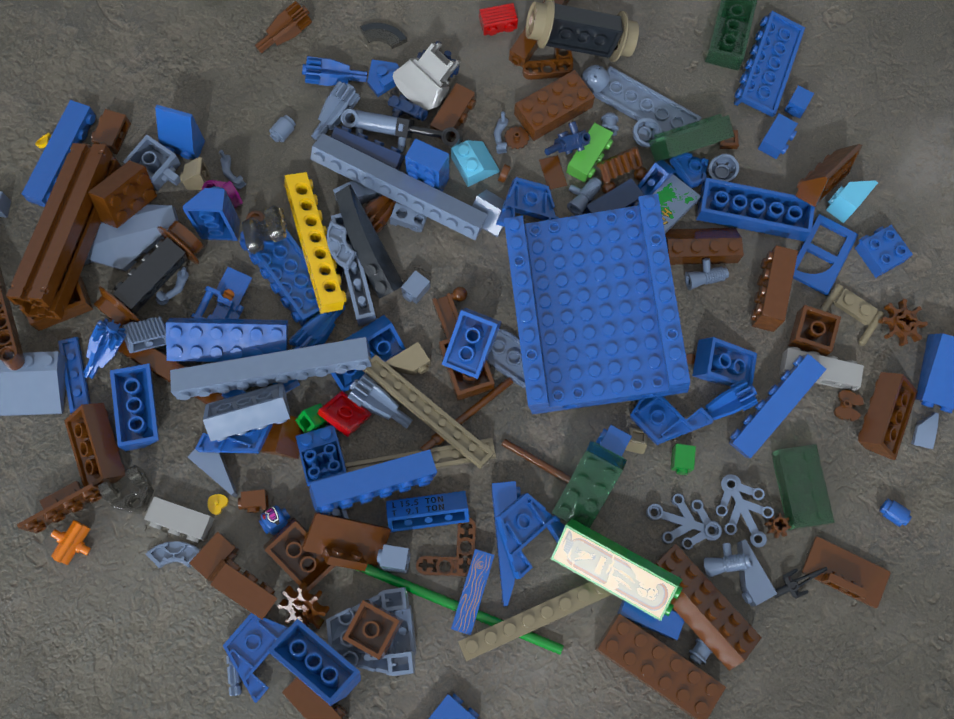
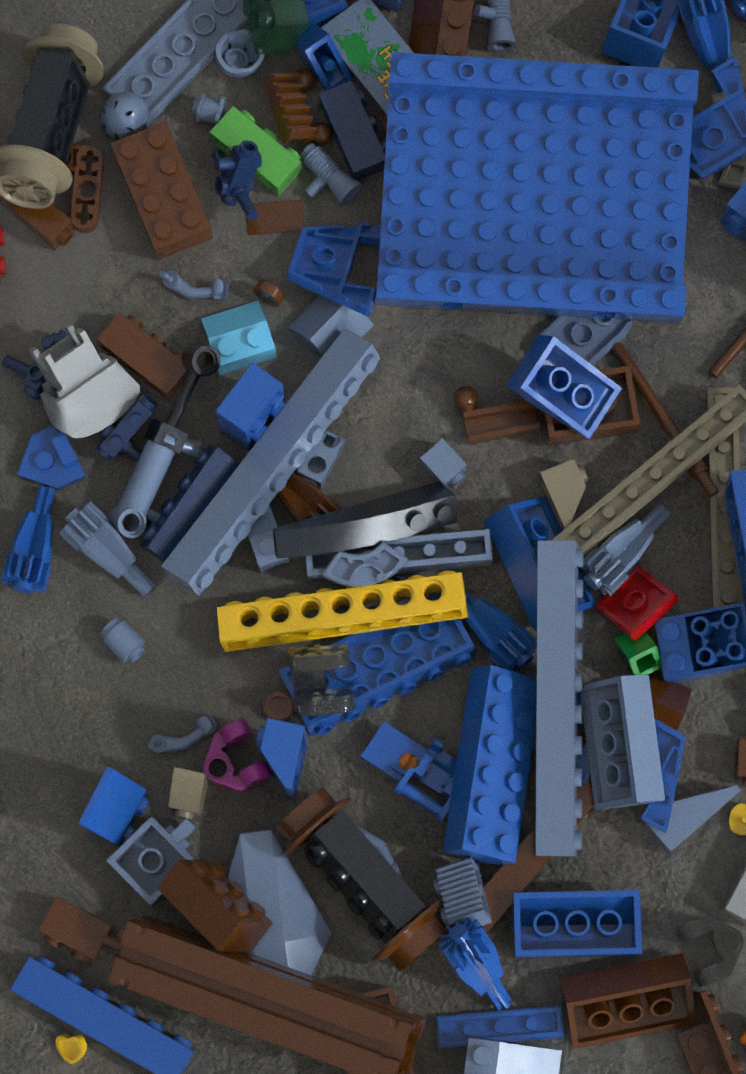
camera: 75 degrees left, 5 degrees up
reddish brown piece [504,126,529,149] -> none

